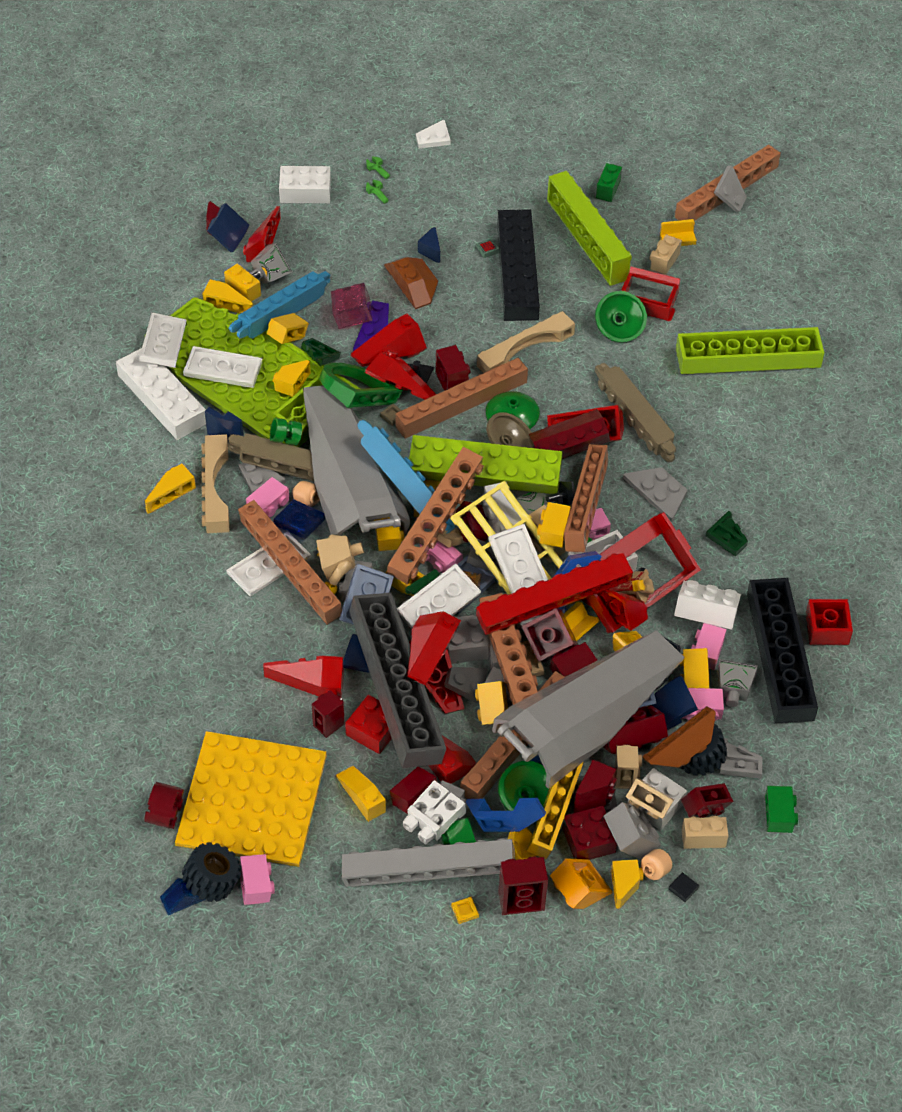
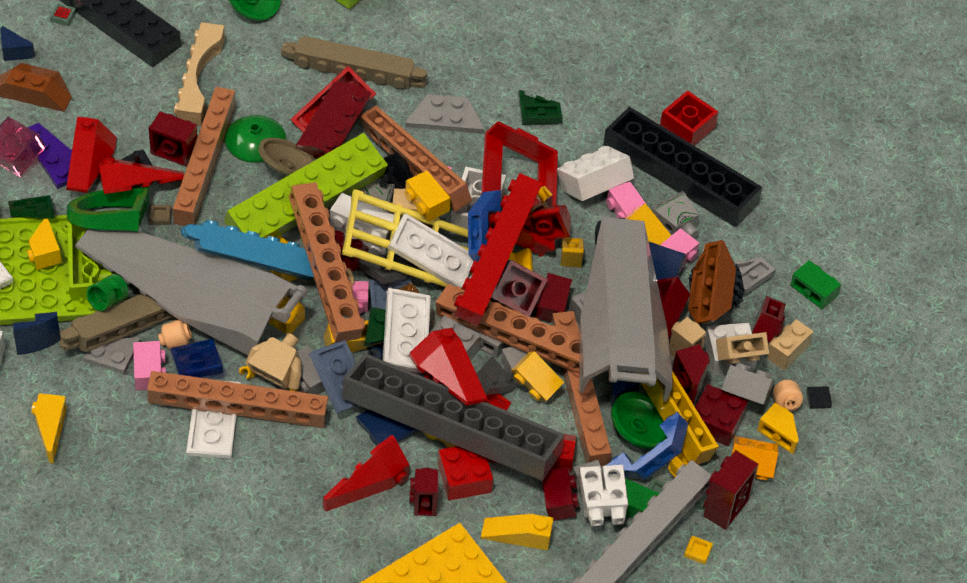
camera: 50 degrees left, 0 degrees up
tan arch [201,435,230,533] -> none

